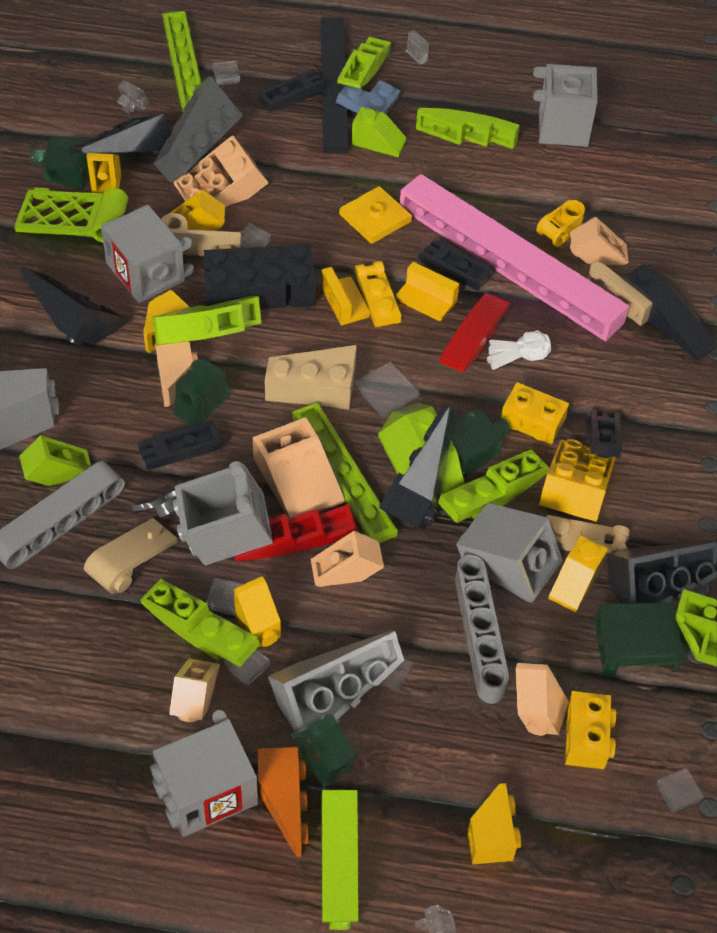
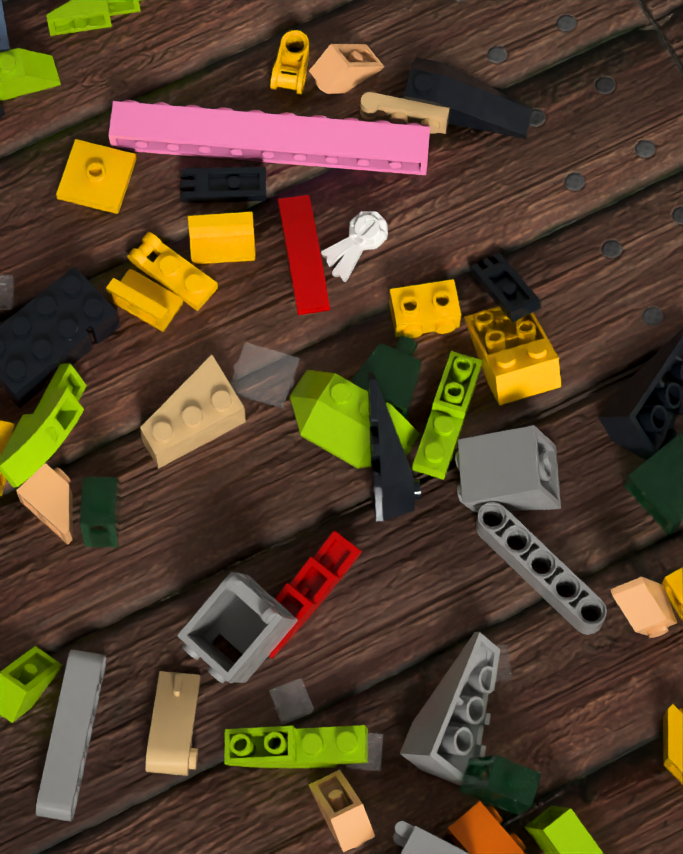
camera: 35 degrees left, 15 degrees up
dark grey animal [131,479,186,518] -> none
black hinge [138,420,222,470] -> none
yellow slope [234,576,281,648] -> none
light nougat slope [253,417,345,519] -> none
lime tile [292,402,398,543] -> none
light nougat slope [310,531,384,587] -> none
tan plate [547,515,630,558] -> none
yellow slope [548,535,608,612] -> none

